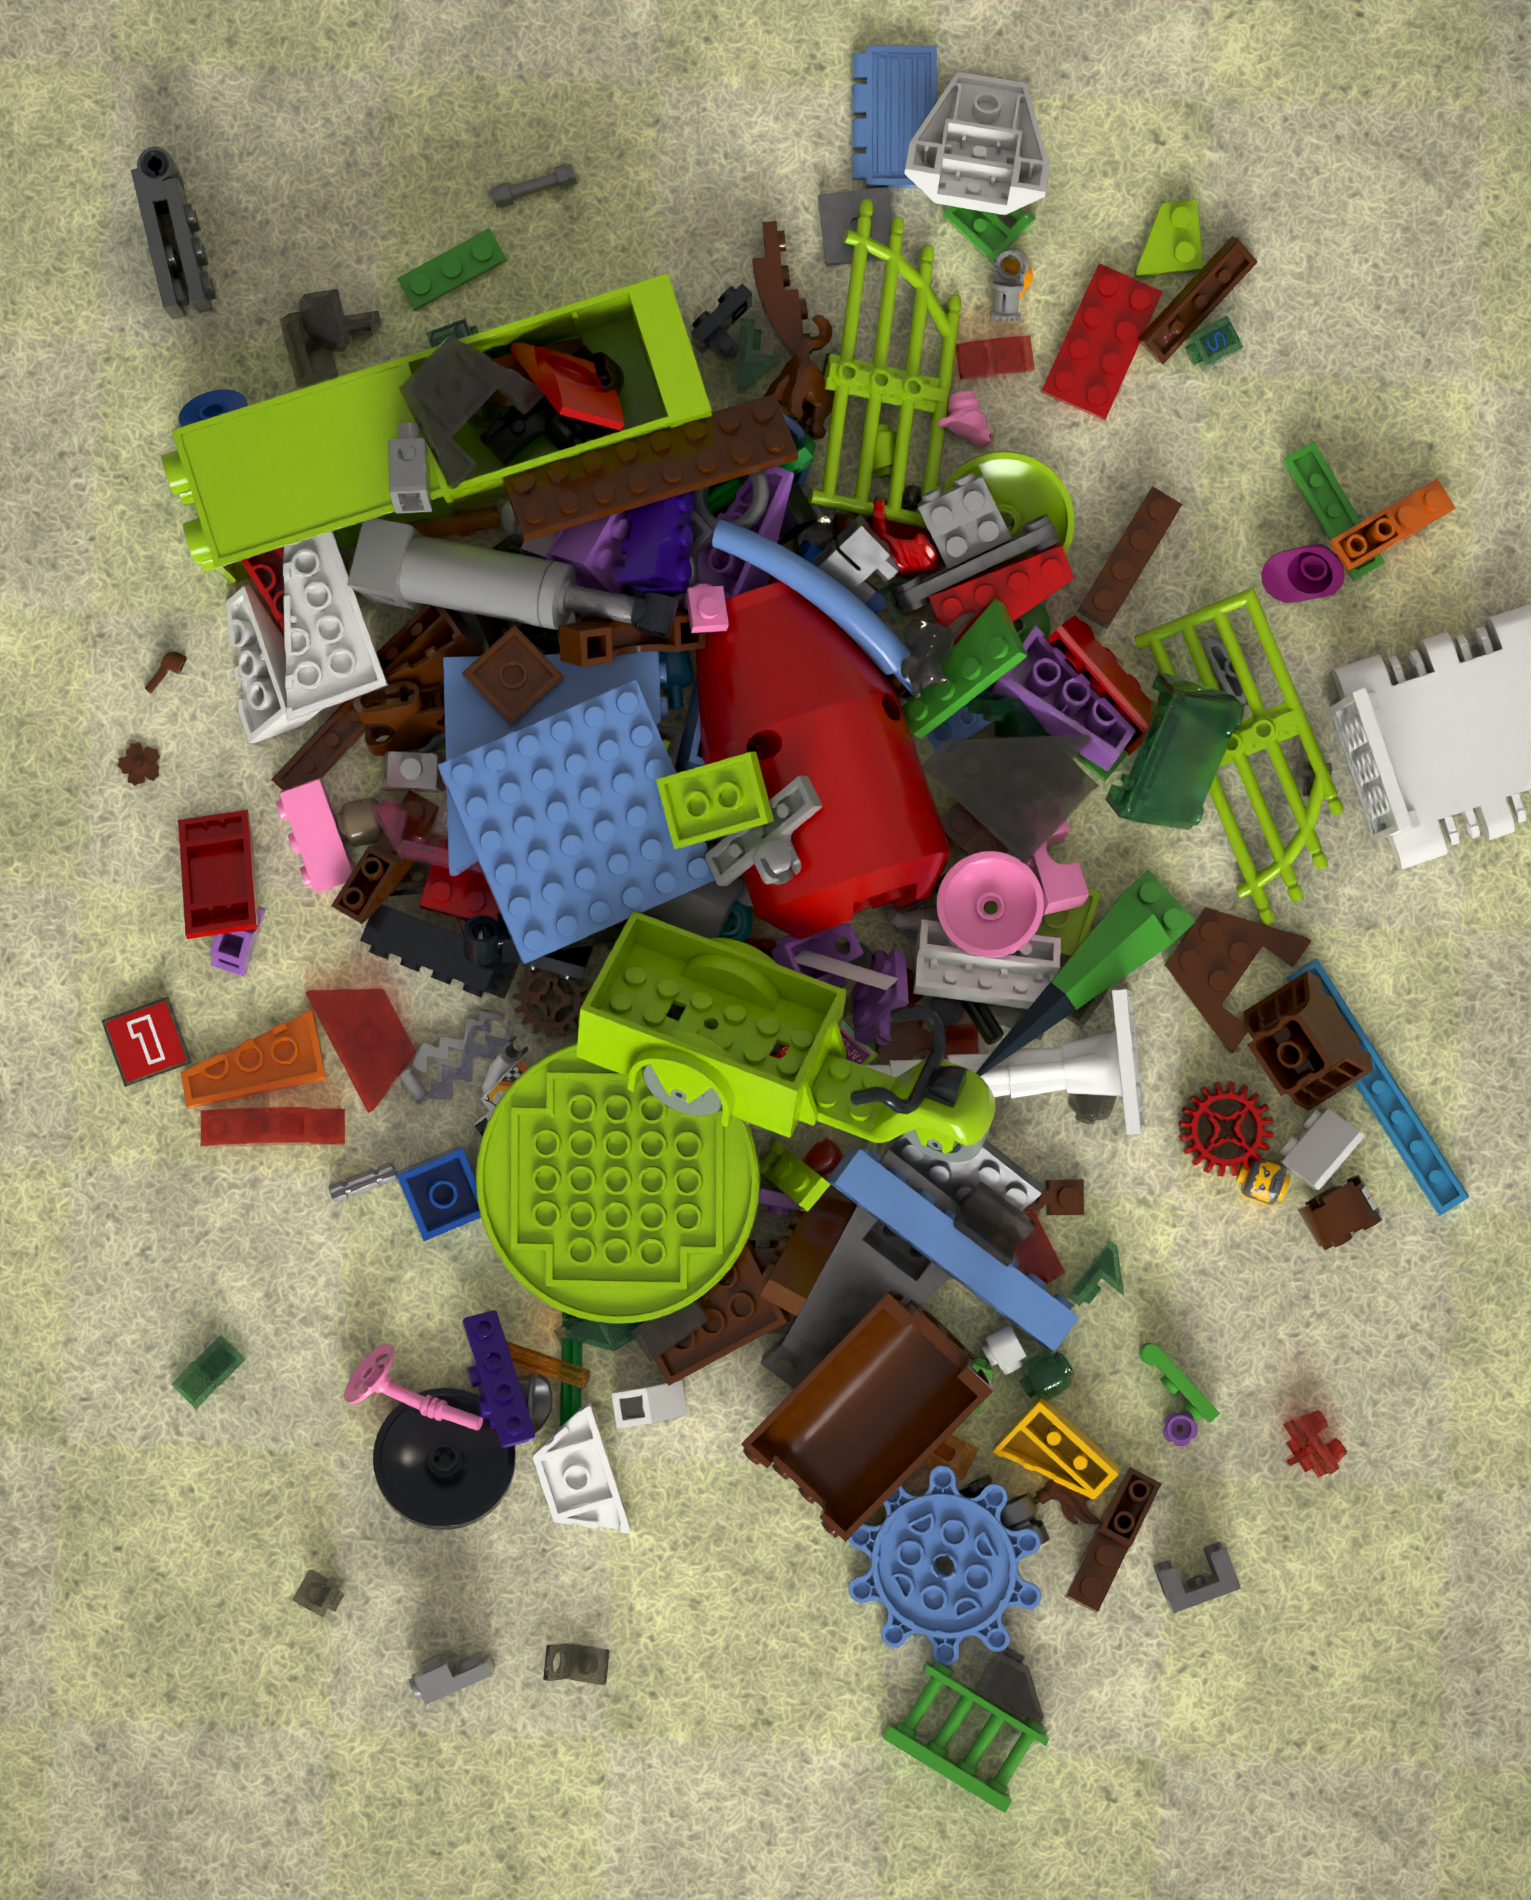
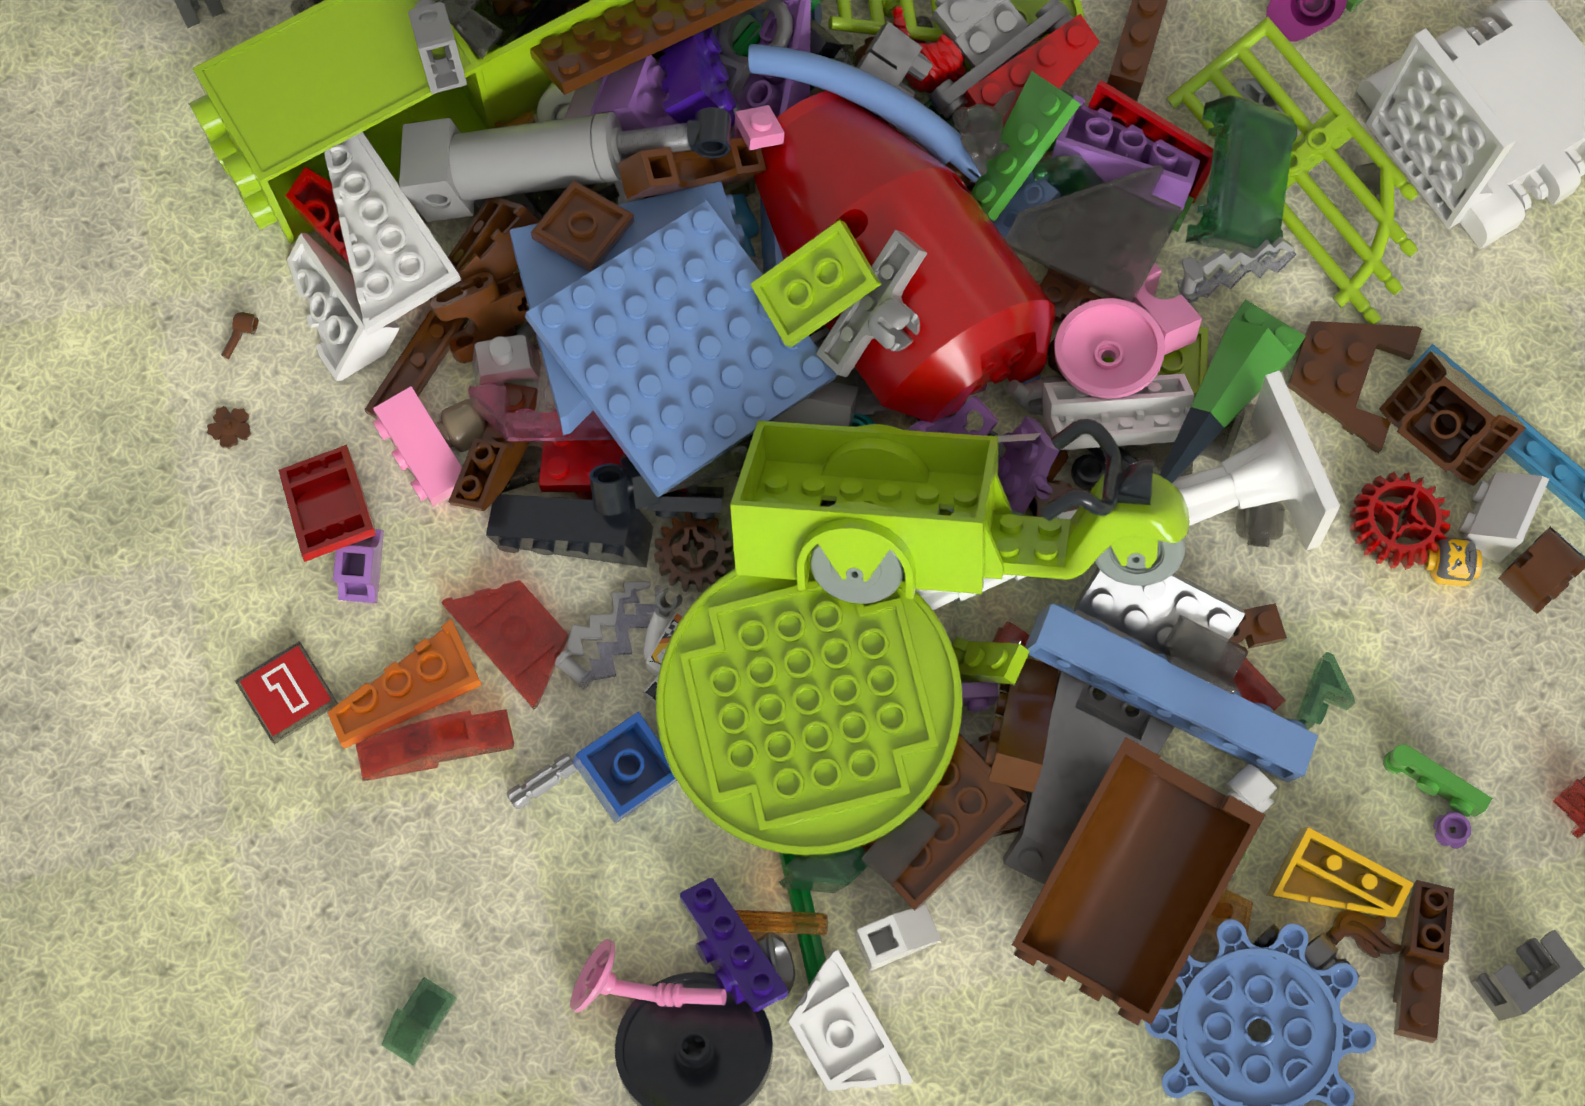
camera: 15 degrees left, 15 degrees down
clear green head [1019,1349,1074,1401] -> none
none -> piece [1177,237,1296,303]

